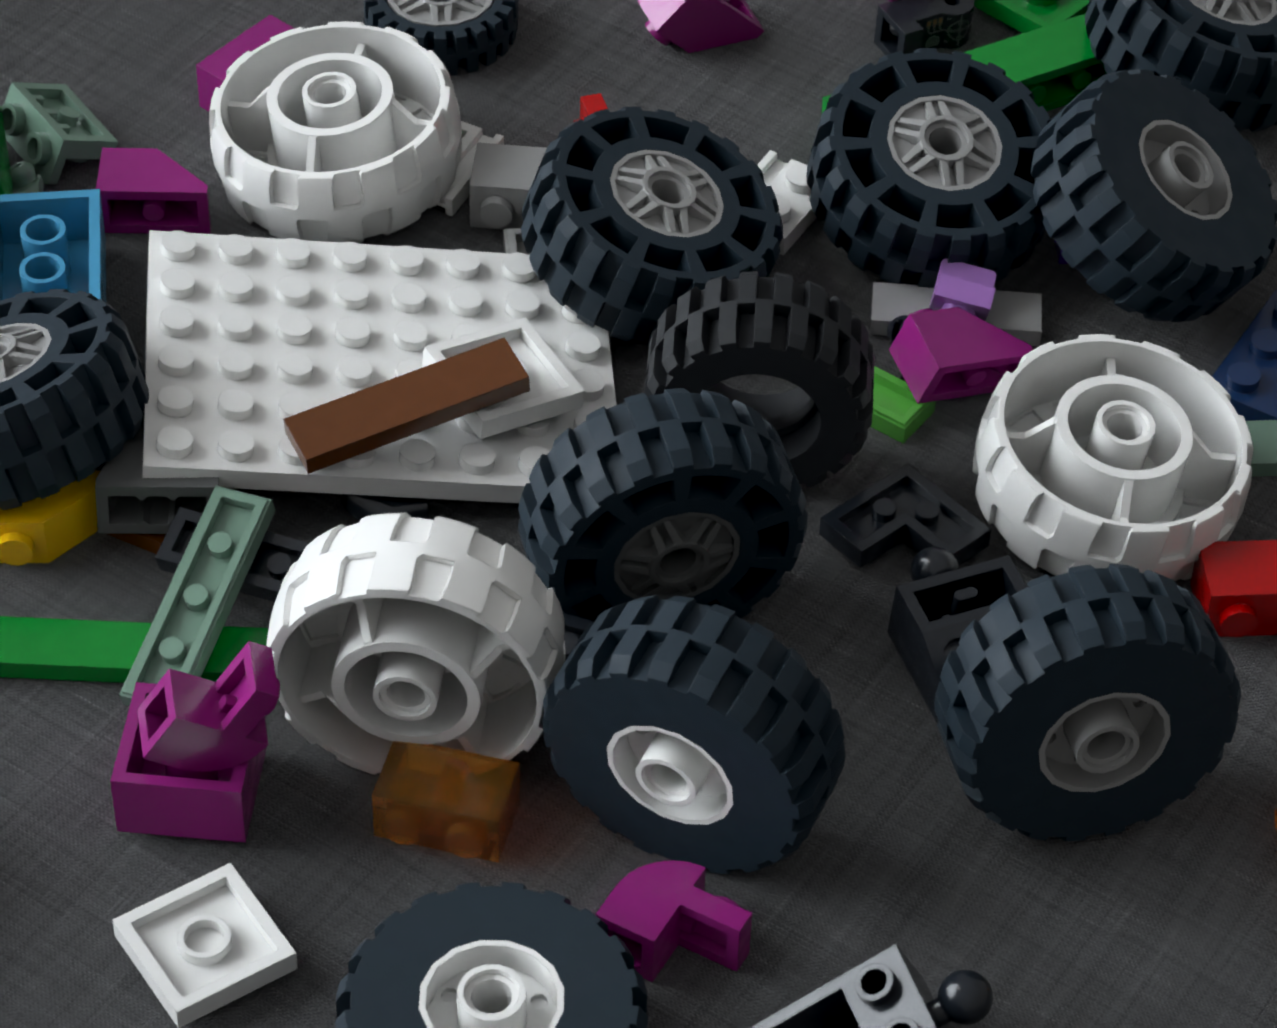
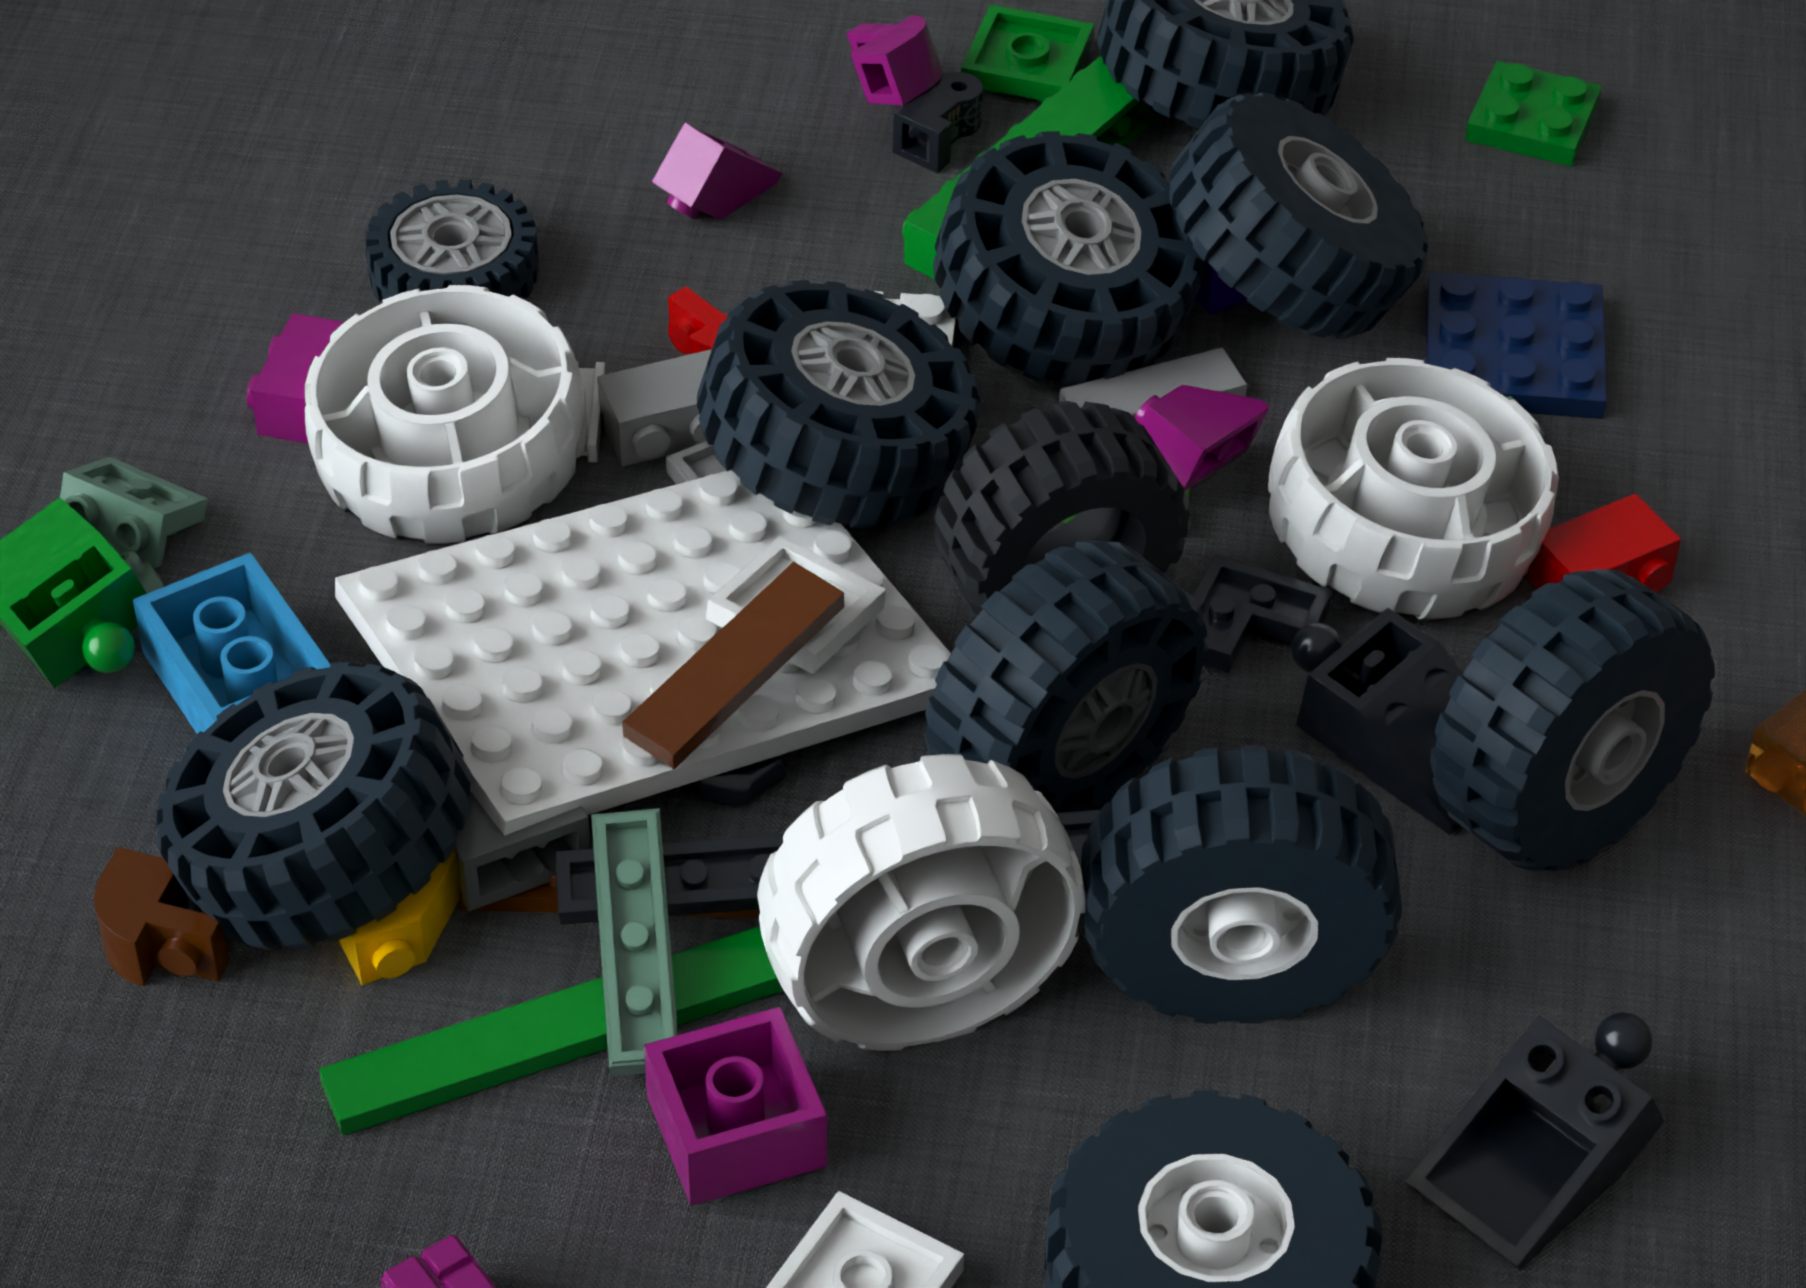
camera: 25 degrees left, 0 degrees up
magenta slope [96,148,212,234] -> none
magenta brick [137,641,280,772] -> none
clear orange brick [372,741,520,863] -> none
magenta brick [595,860,752,982] -> none
medium lavender bracket [929,258,996,321] -> none

